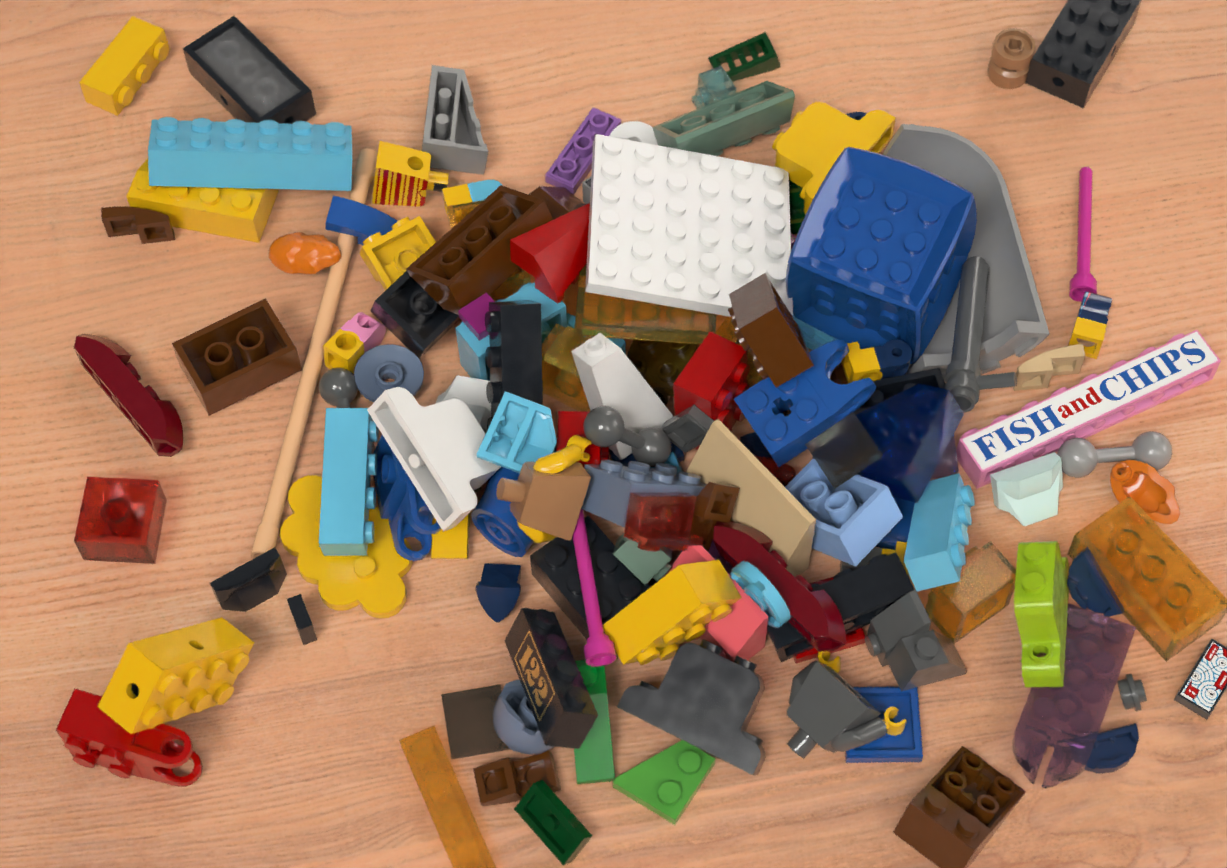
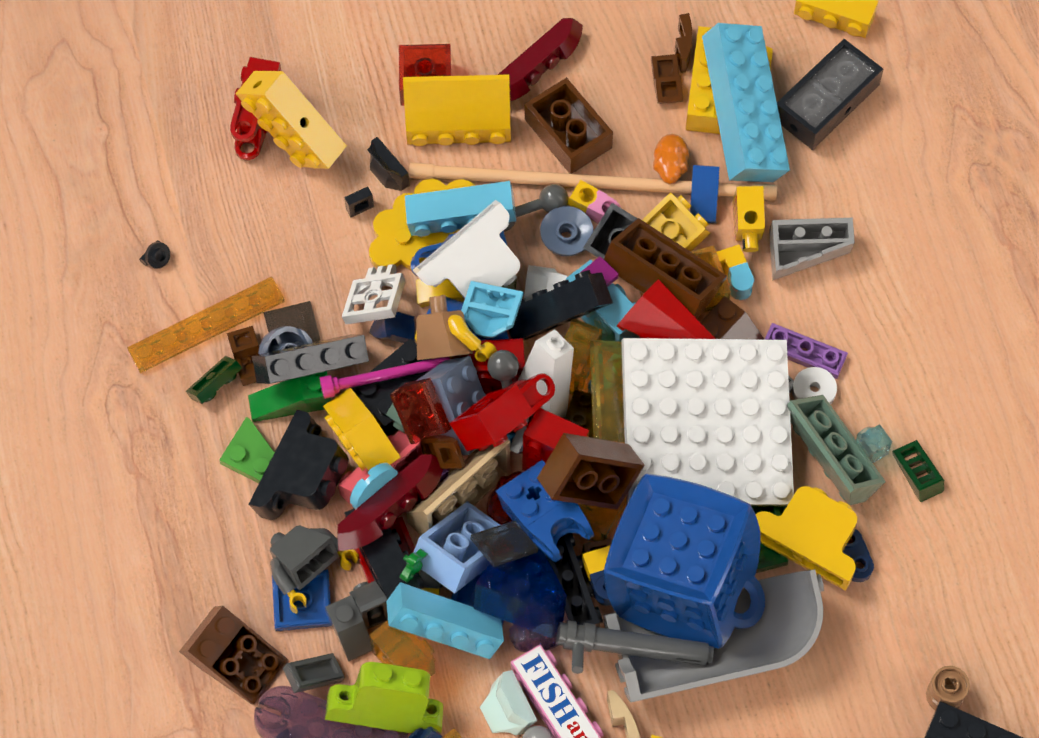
camera: 85 degrees right, 5 degrees up
none -> dark grey tile [283,653,345,693]
none -> white piece [342,264,406,324]
none -> green piece [400,549,428,583]
none -> yellow slope [403,74,511,146]
none -> red brick [449,373,555,451]
none -> reddish brown slope [651,54,683,104]

